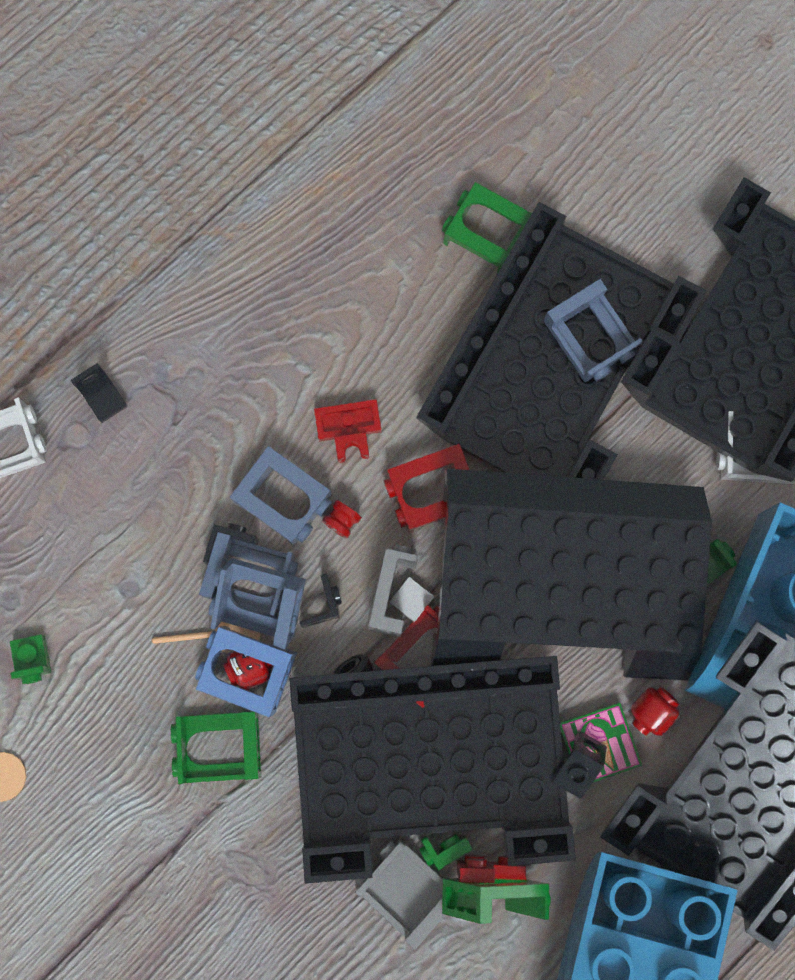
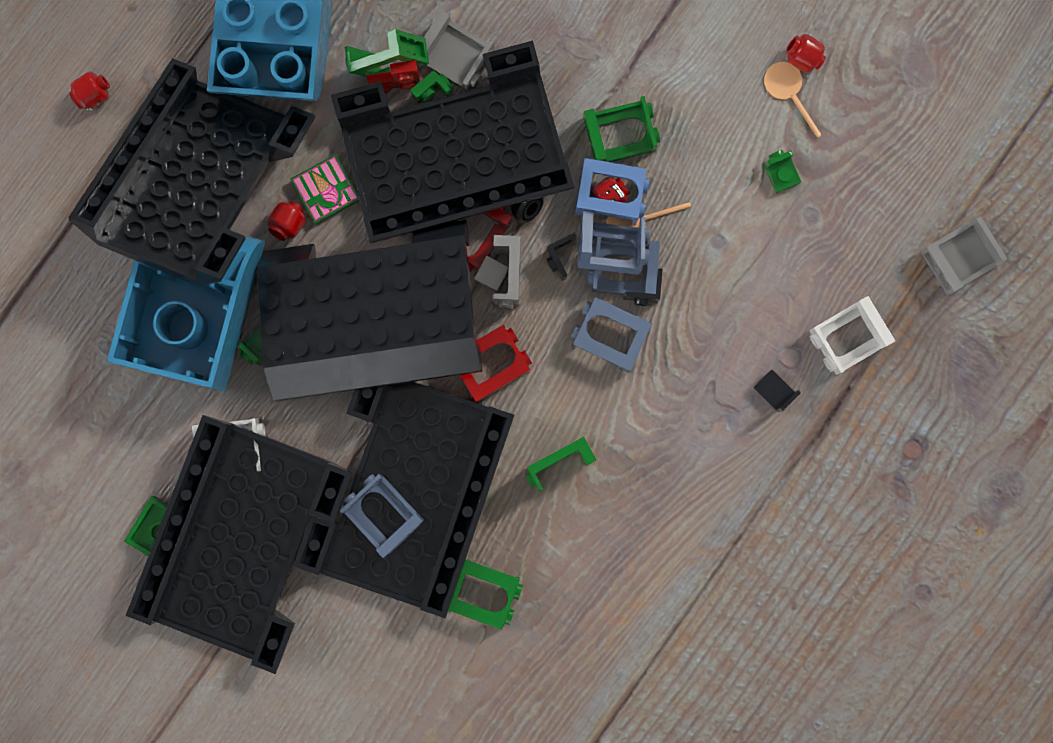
camera: 175 degrees right, 5 degrees up
red plate [314,399,381,463] -> none
red wheel [321,500,362,539] -> none
black bracket [553,730,607,799] -> none
none -> green panel [525,437,596,491]

